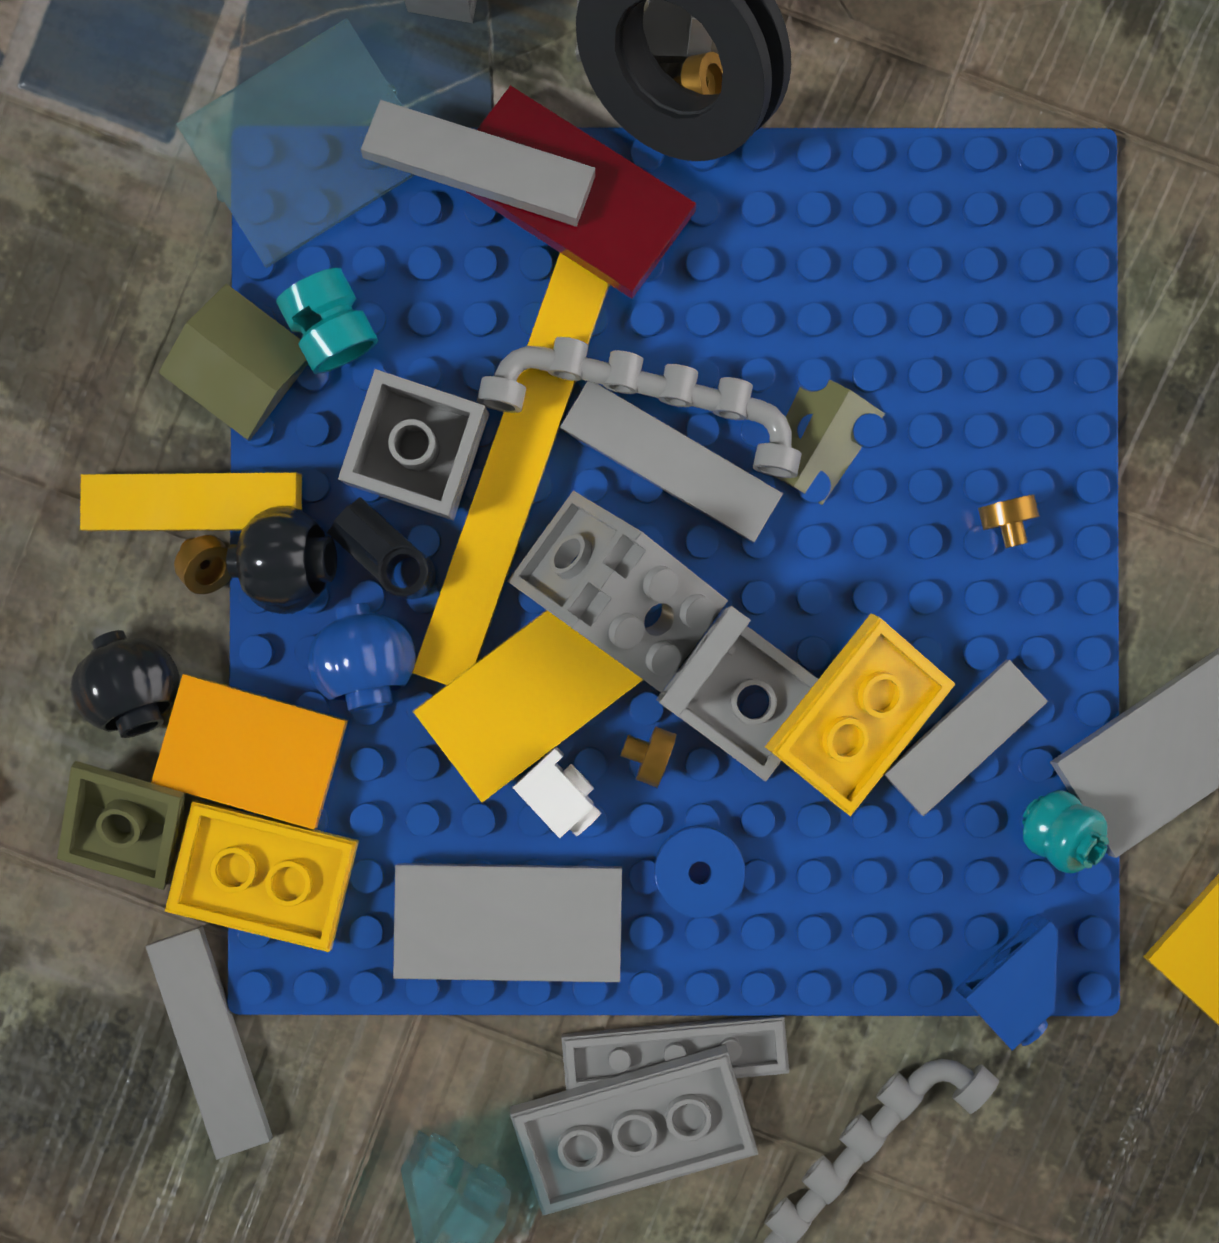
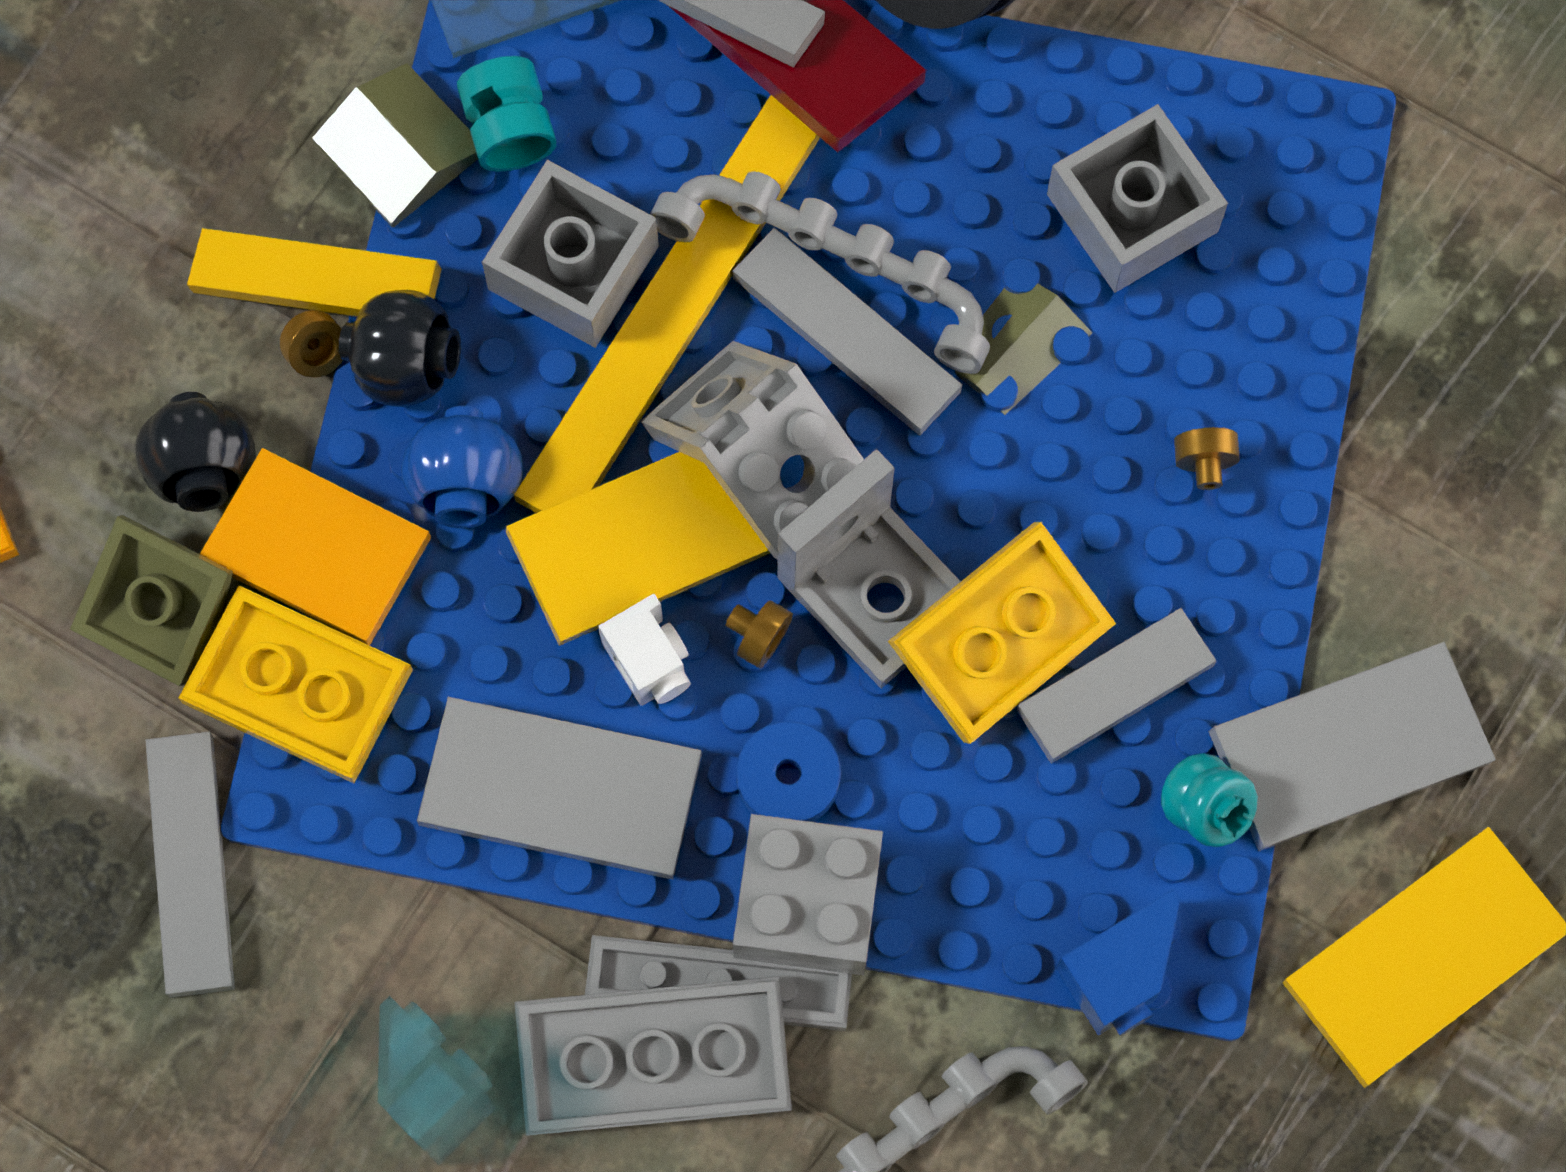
camera: 10 degrees right, 15 degrees down
black piece [327,497,436,600] -> none
none -> light grey brick [733,814,883,976]
none -> light grey brick [1047,104,1228,293]

